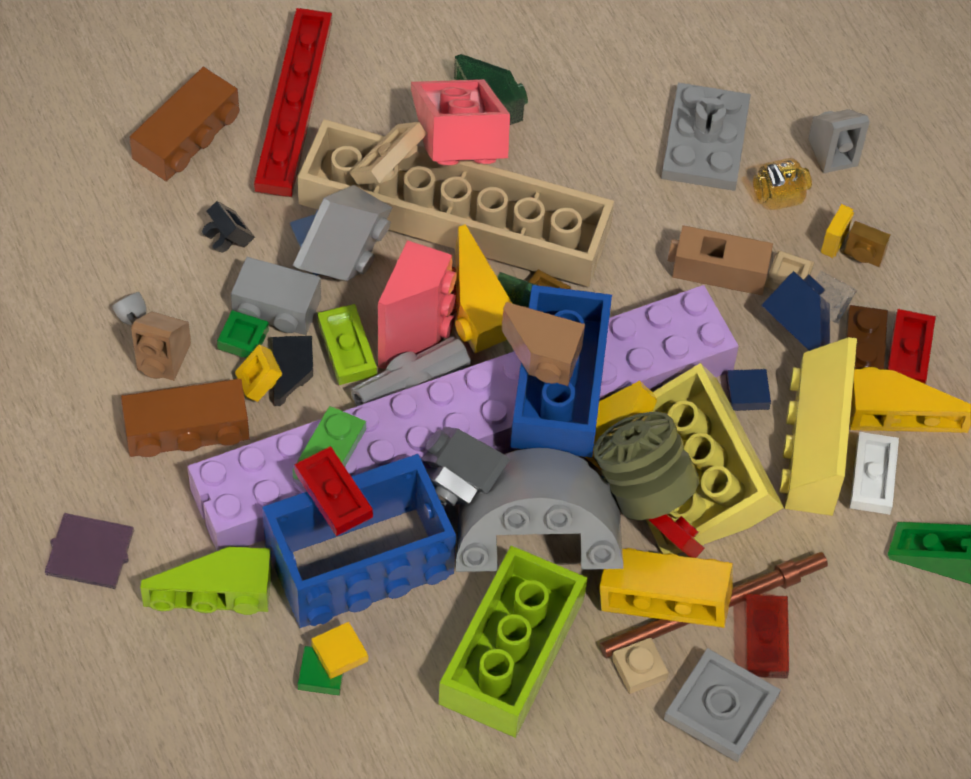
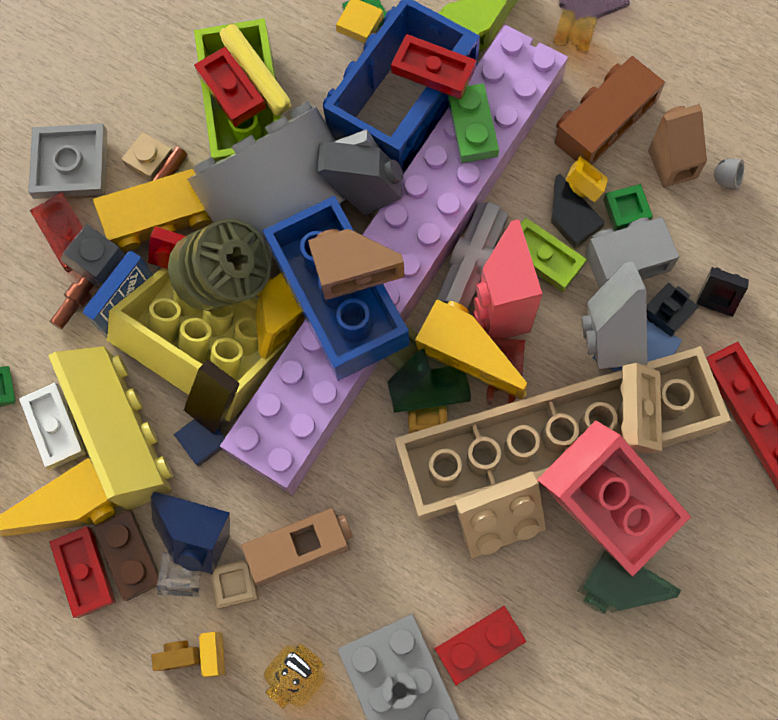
camera: 155 degrees right, 15 degrees up
none -> dark grey slope [60,223,126,289]
none -> blue tile [82,250,153,338]
none -> dark brown tile [183,360,240,434]
none -> red plate [194,46,266,127]
none -> light yellow axle [220,24,291,116]
none -> red plate [434,605,527,686]
none -> tan plate [454,471,546,559]
none -> clear yellow wheel [553,9,598,53]
none -> black tile [646,283,699,337]

